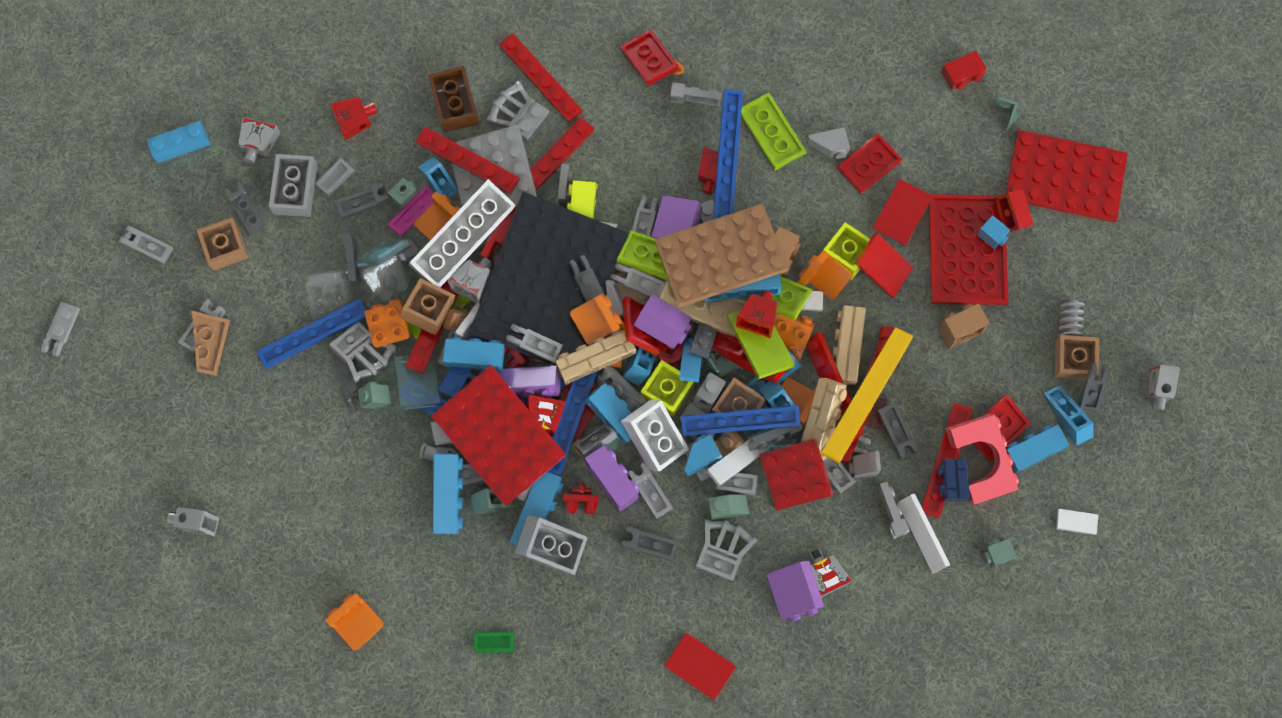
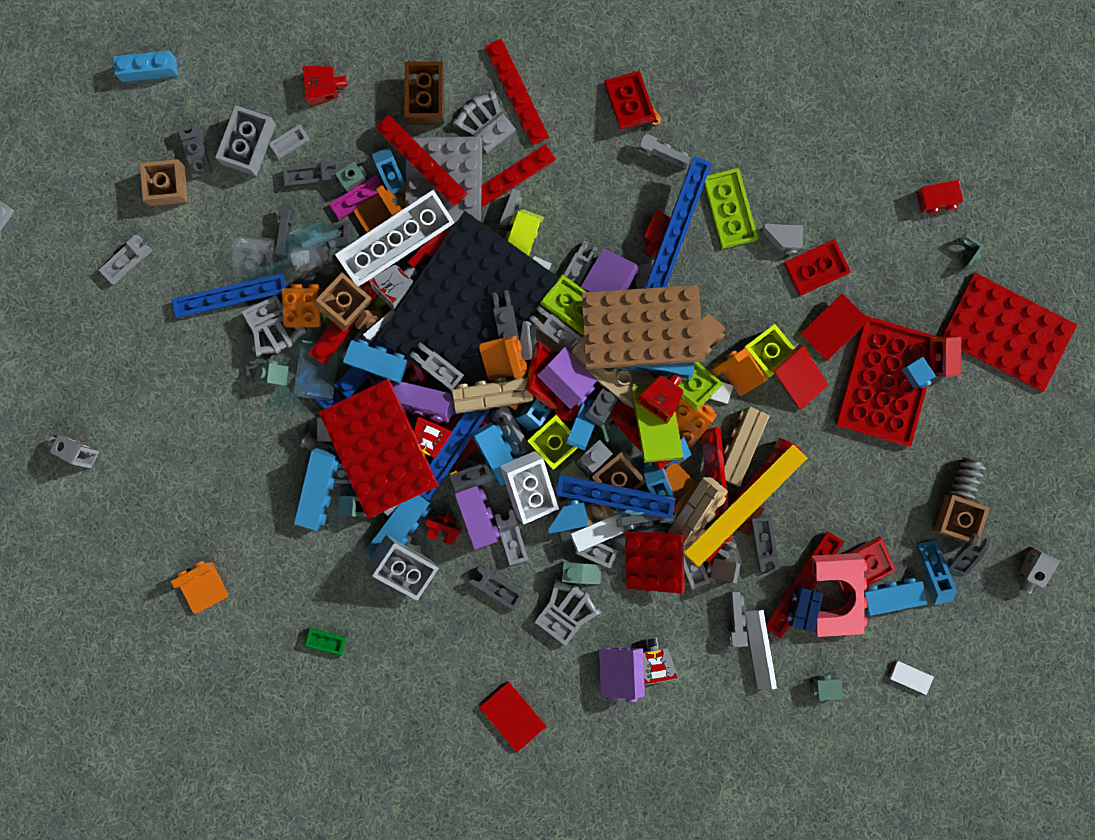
camera: 15 degrees right, 10 degrees up
light grey plate [118,225,174,264] -> none
medium nougat wing [192,311,231,376] -> none
light grey torso [239,117,280,164] -> none
medium nougat brick [938,304,990,349] -> none

